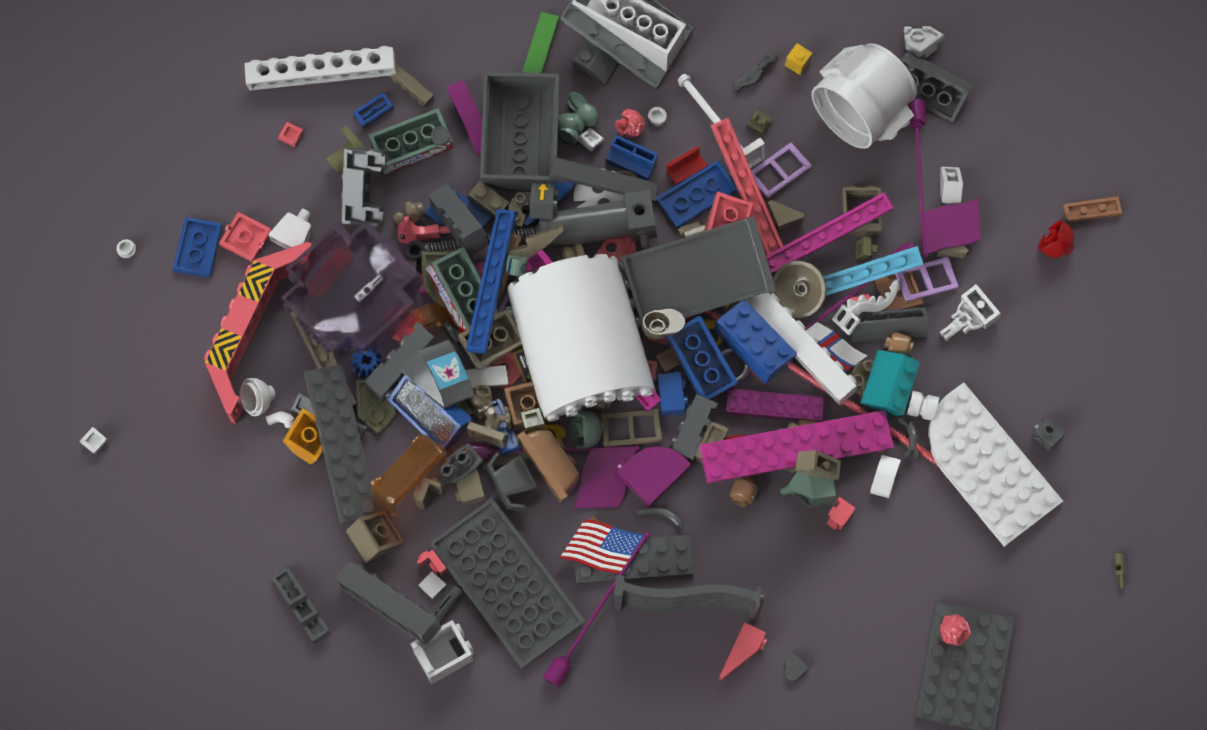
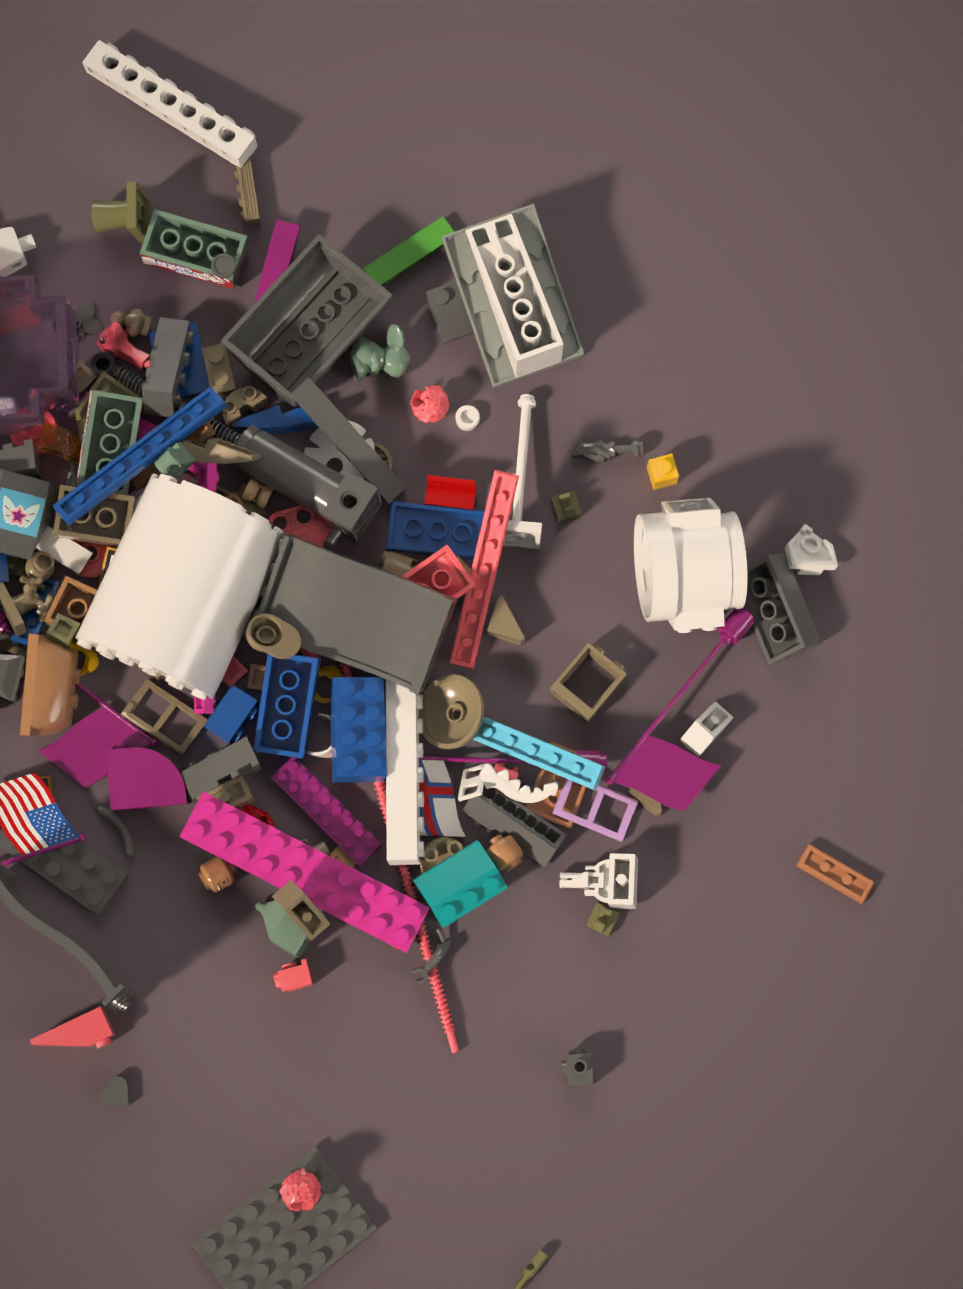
camera: 40 degrees right, 5 degrees up
coral tile [278,122,304,147] -> none
bracket [341,147,387,227] -> none
blue tile [353,92,394,128] -> none
white pin [354,274,383,303] -> none
dark grey brick [530,181,559,219] -> none
sand green cylinder [569,410,604,450] -> none
white tile [578,128,604,151] -> none
blue piece [605,135,658,181] -> none
lavender window [751,143,812,199] -> none
dark pink tile [766,192,894,275] -> none
olive tile [855,237,878,261] -> none
white slope [870,455,901,498] -> none
white wheel [906,391,939,421] -> none
white plate [928,383,1063,547] -> none
red cylinder [1038,220,1075,258] -> none
none -> olive tile [586,903,620,937]

